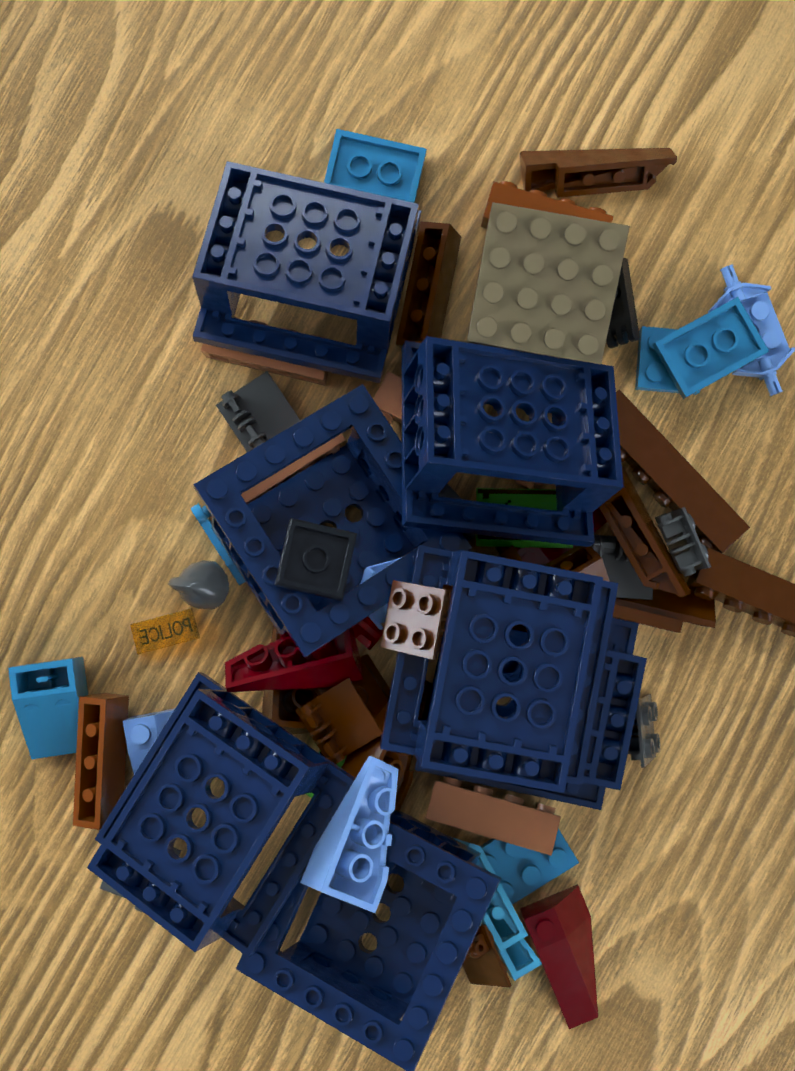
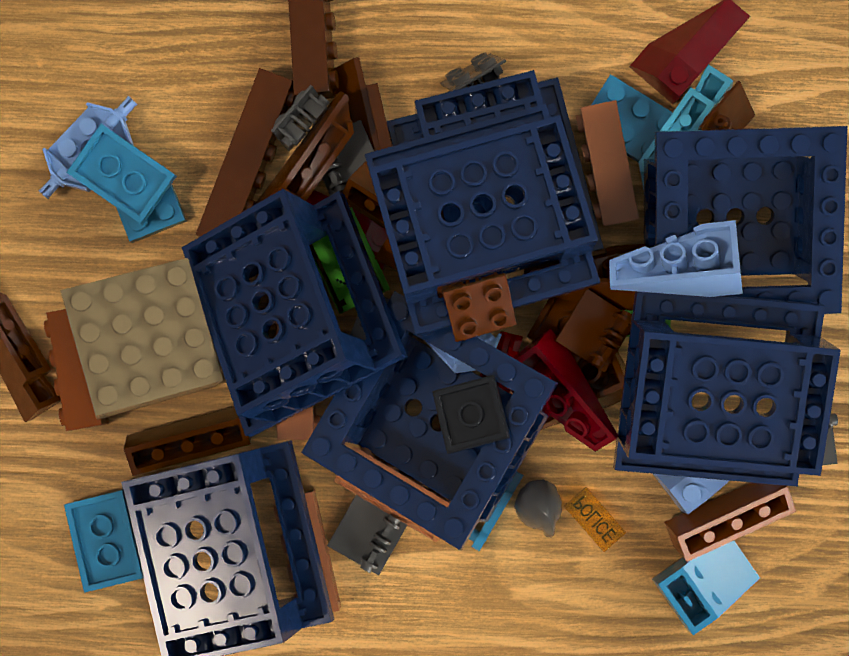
camera: 115 degrees left, 0 degrees up
black hinge [606,258,640,348] -> none

